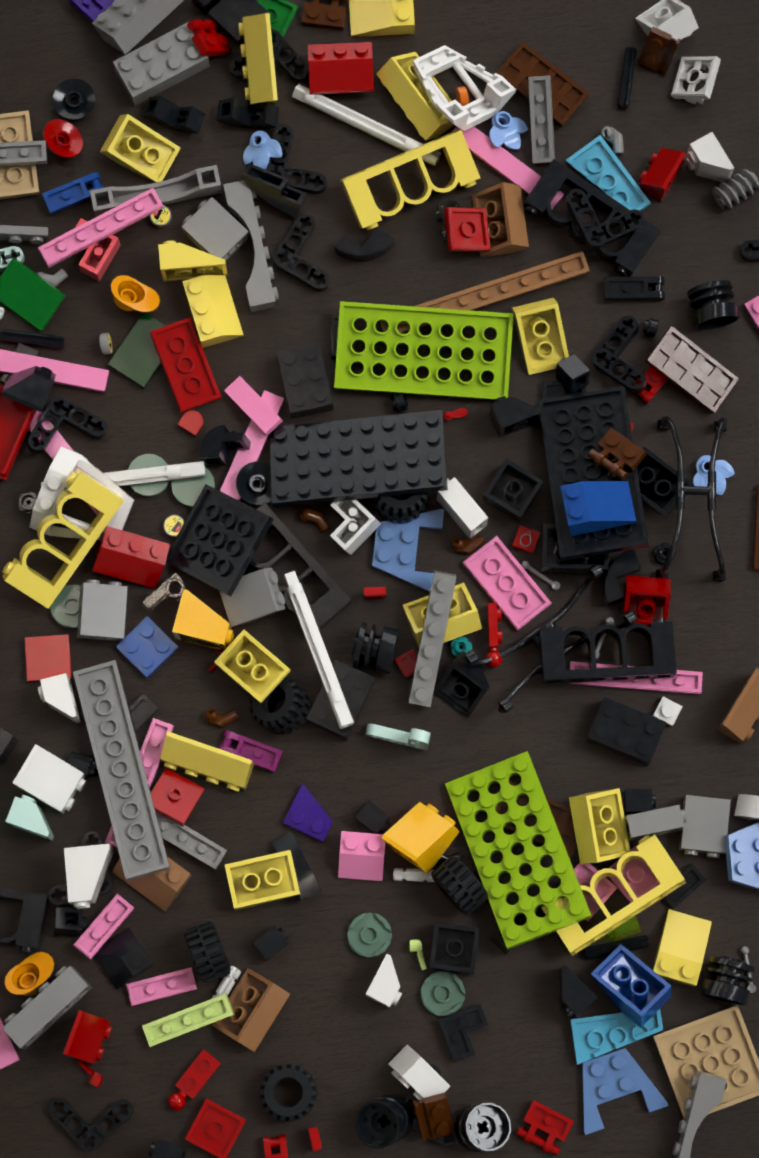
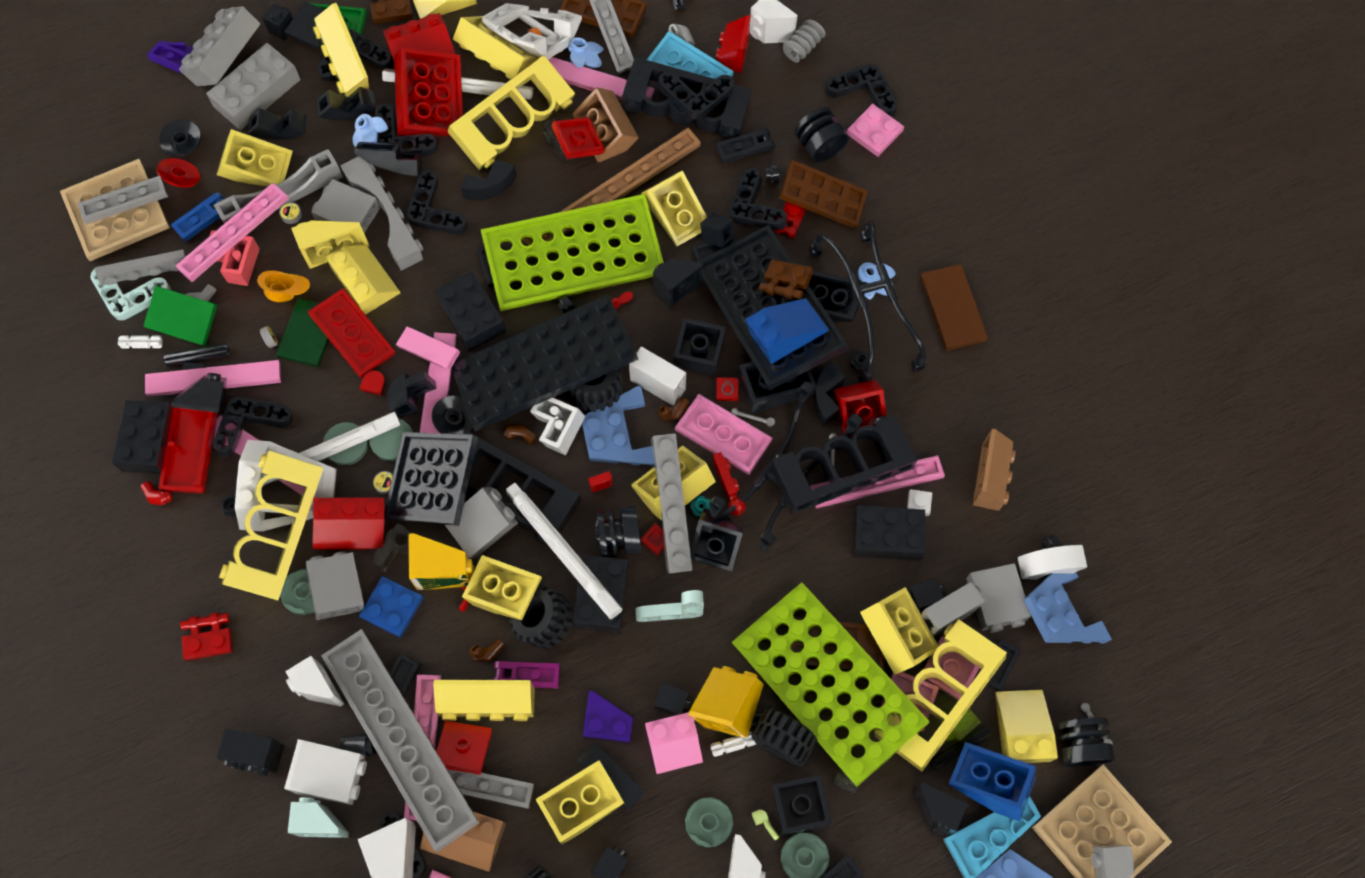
camera: 20 degrees left, 10 degrees down
tile [25,634,72,682] -> none
red plate [187,19,232,56] -> none
none -> red slope [394,48,463,136]

